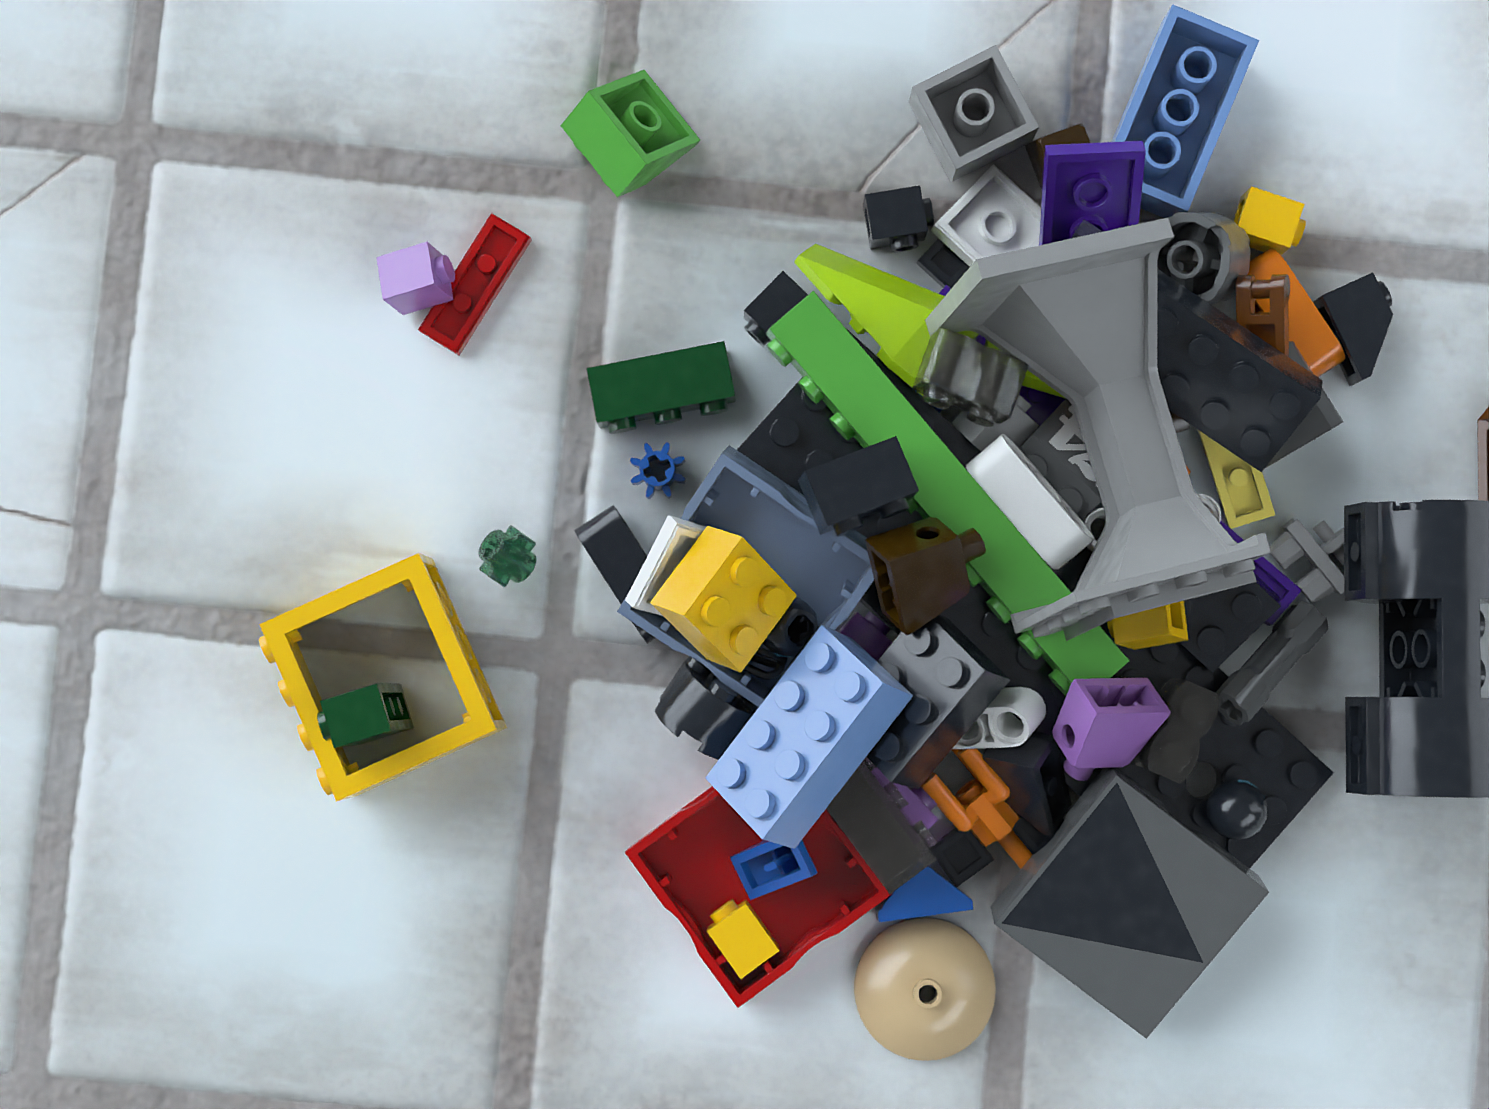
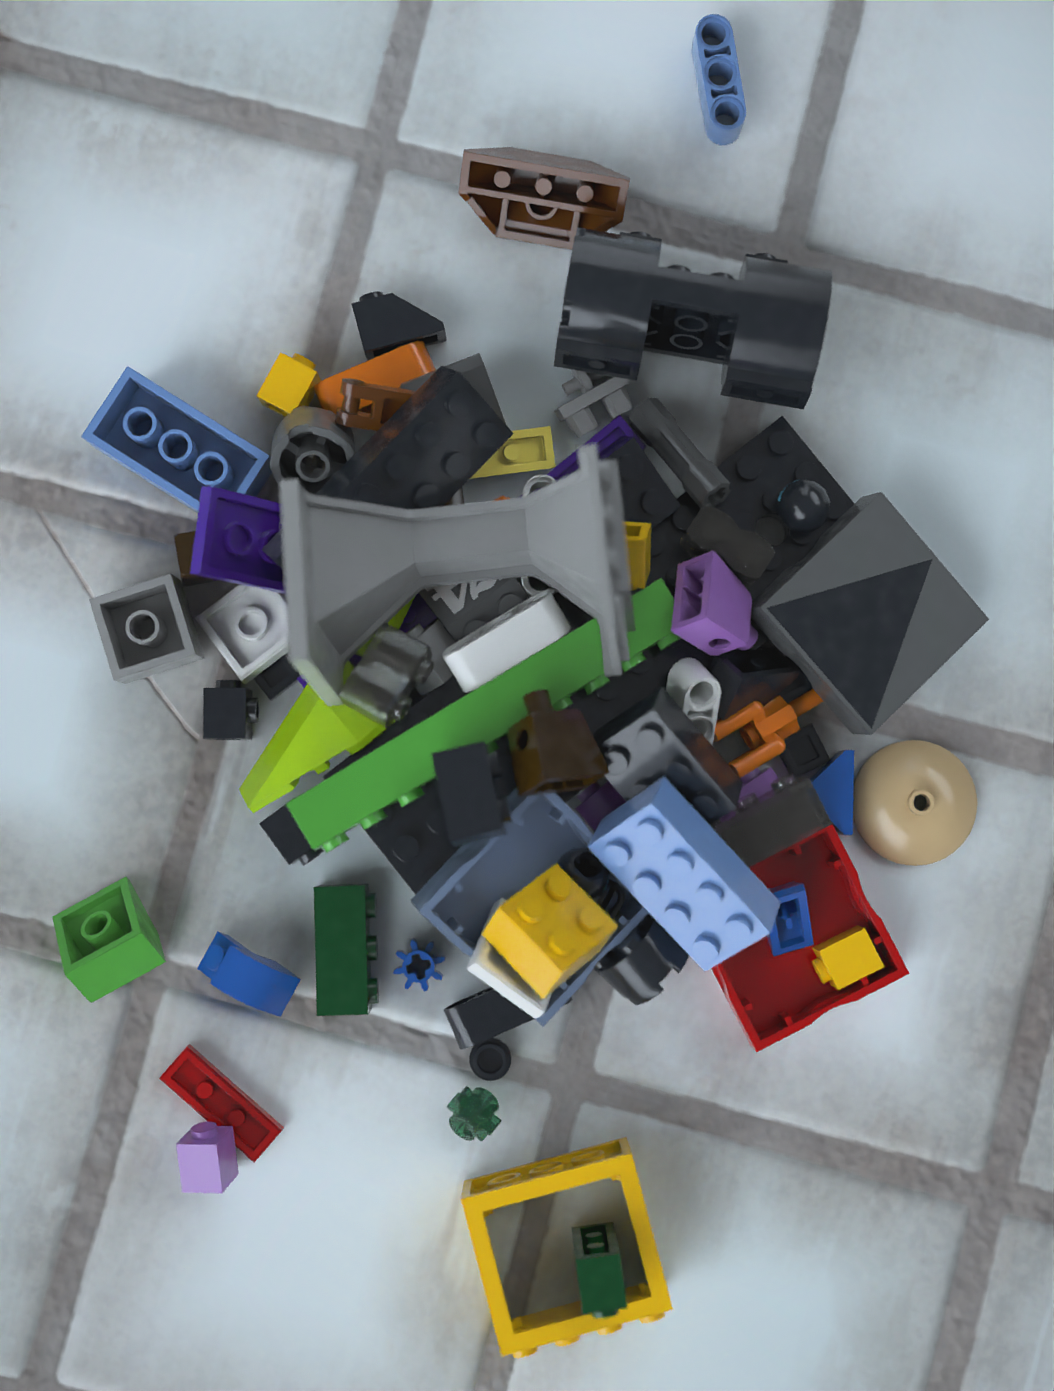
camera: 85 degrees left, 0 degrees up
none -> blue brick [197,931,301,1017]
none -> black plate [469,1038,511,1081]

